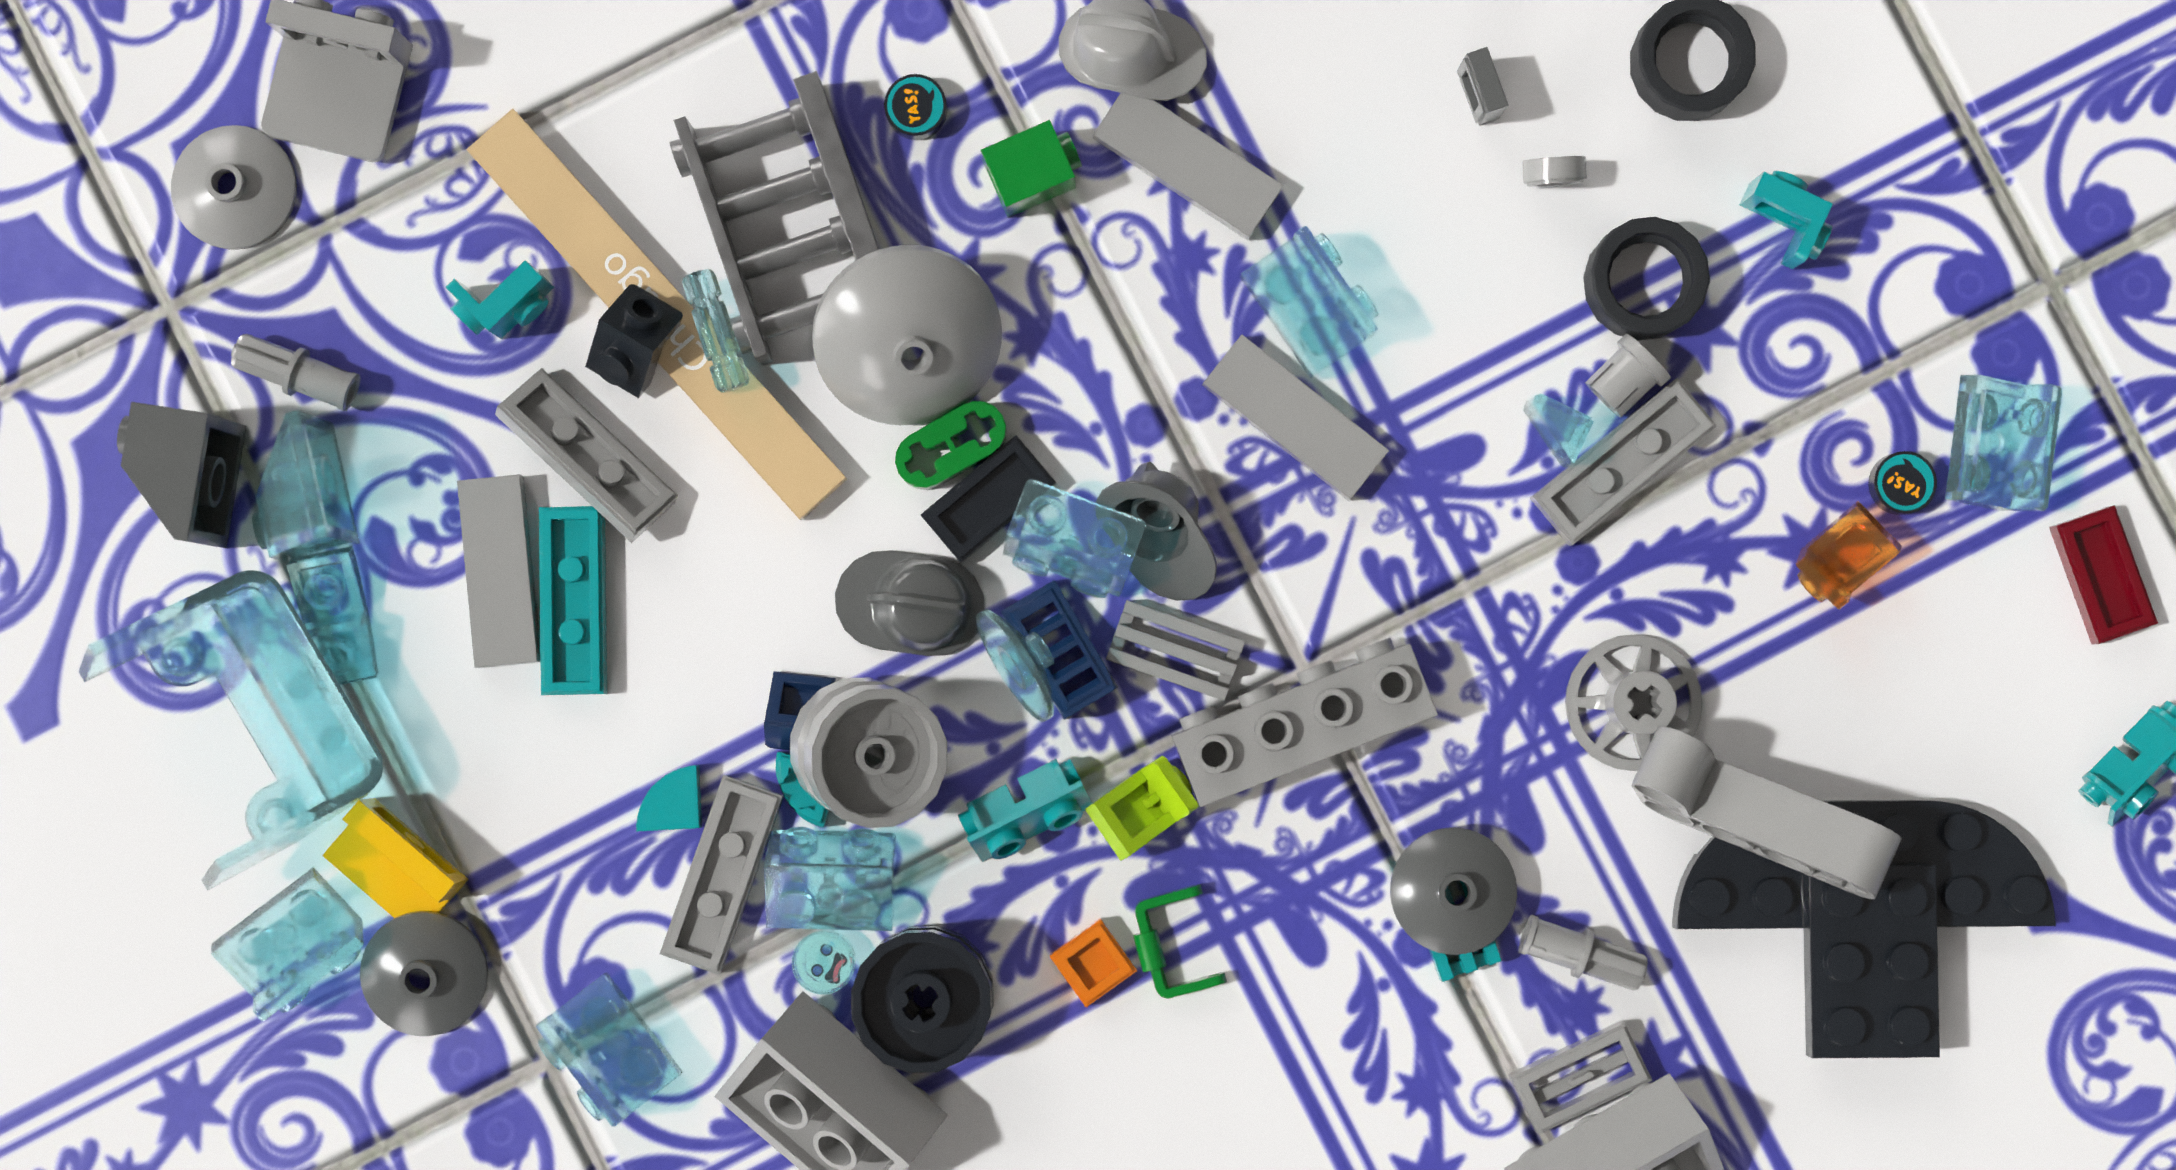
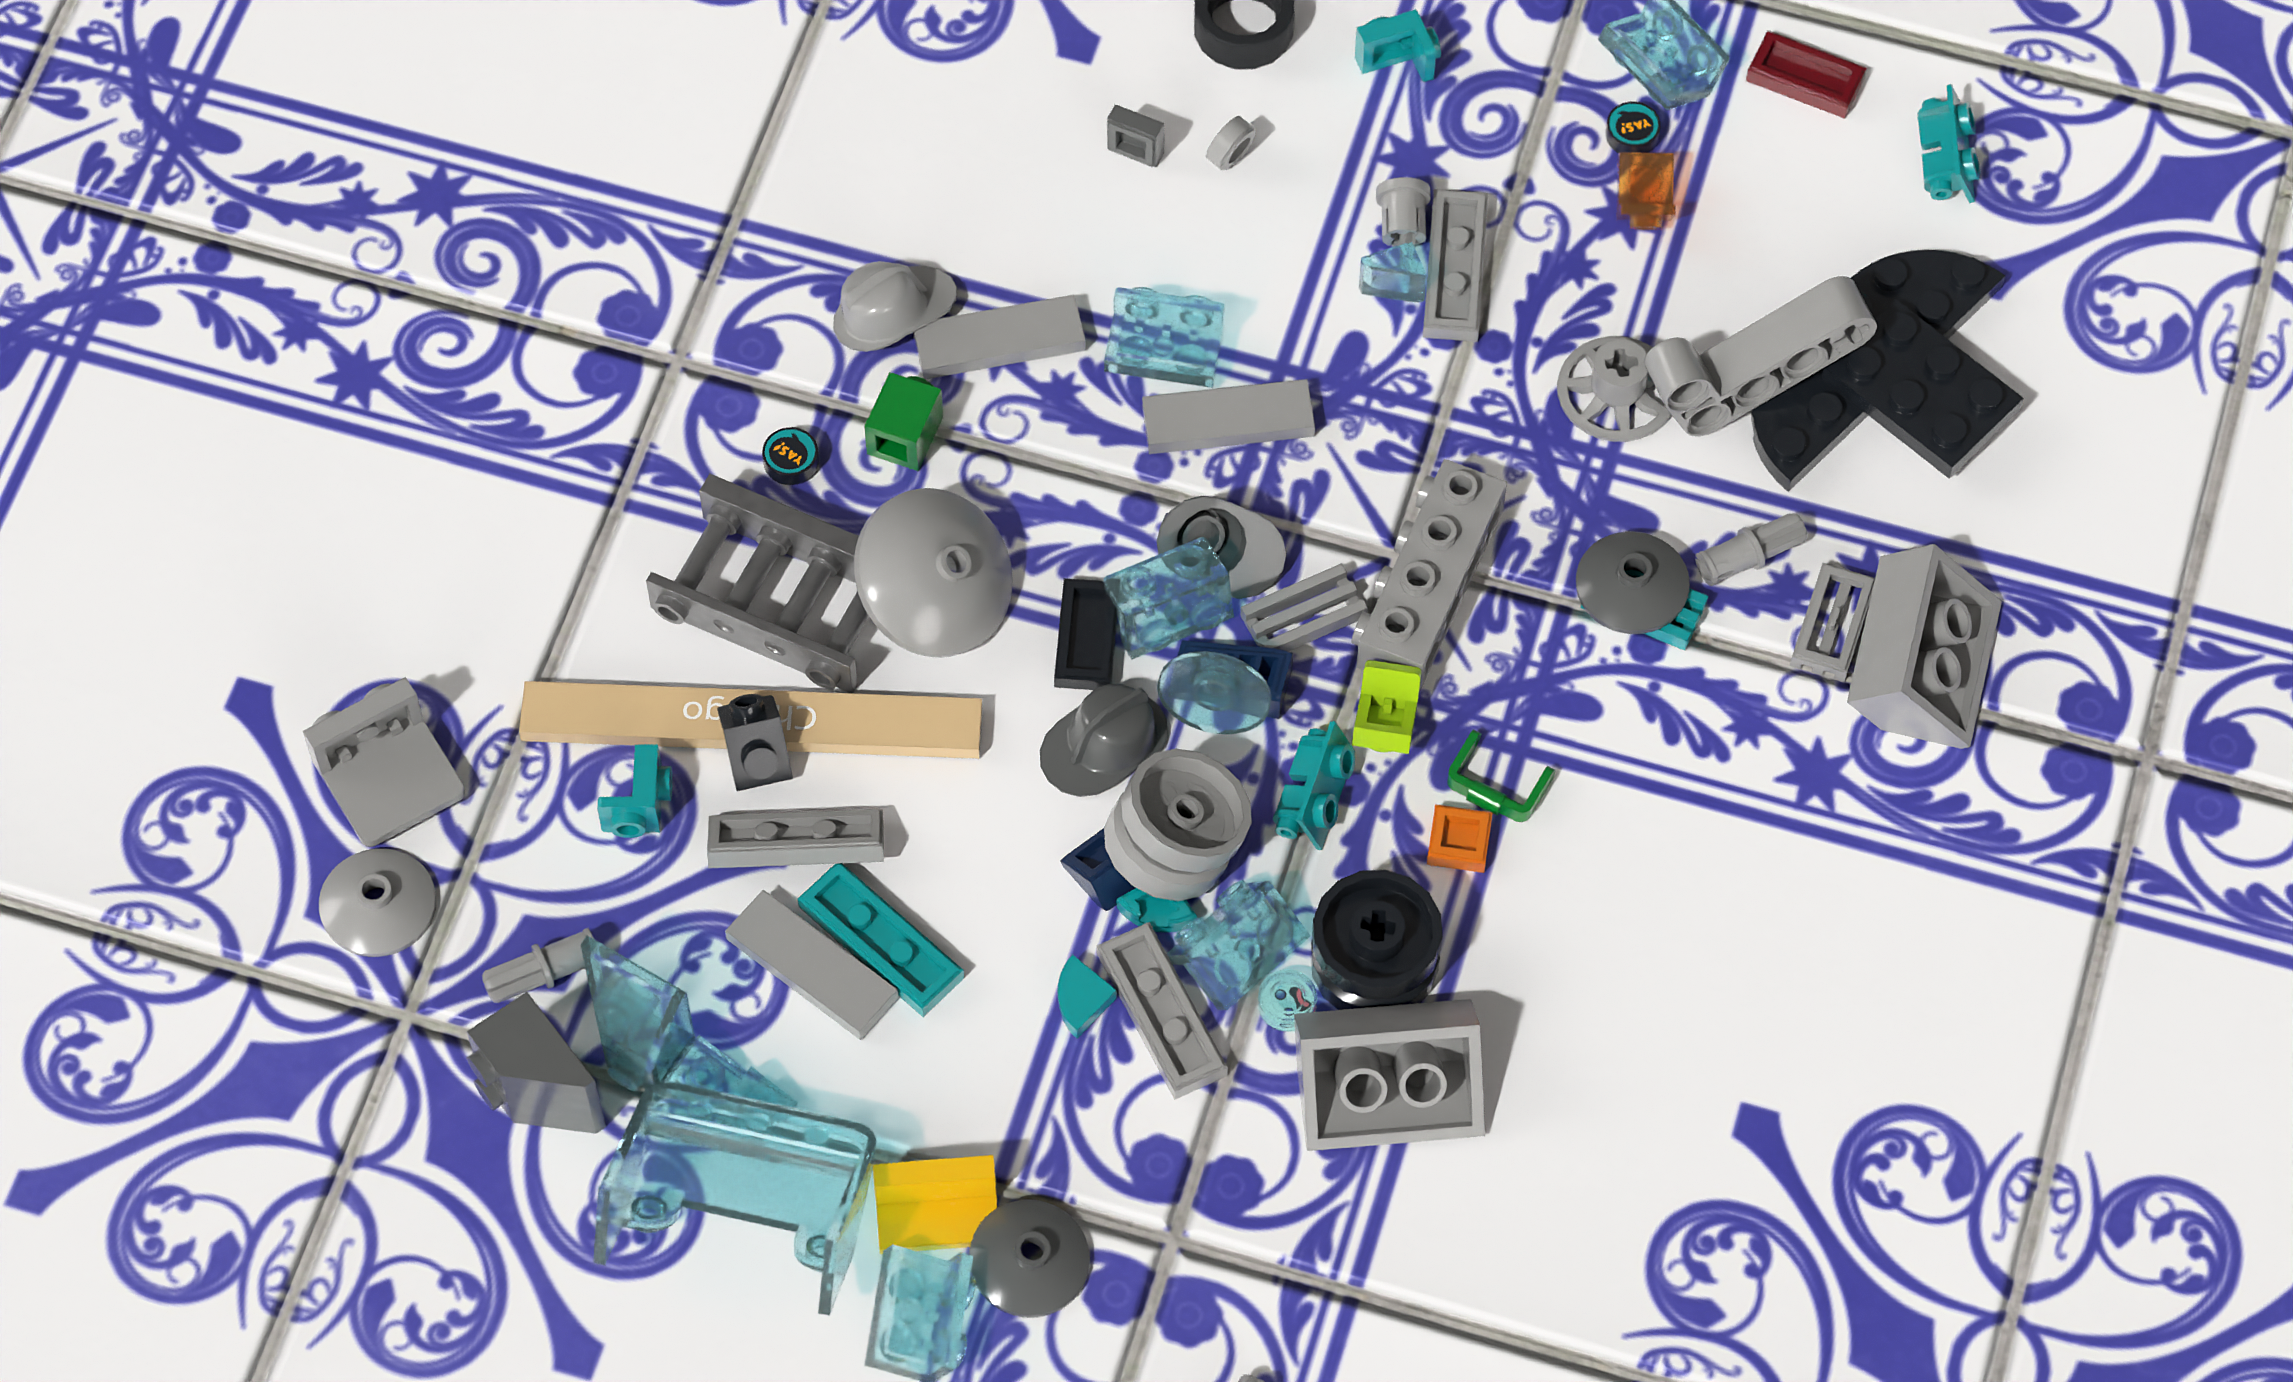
camera: 45 degrees left, 25 degrees down
clear light blue bracket [536,972,683,1127] -> none
clear light blue axle [682,269,749,393] -> none
green beam [895,401,1007,490] -> none
black tyre [1583,217,1710,341] -> none

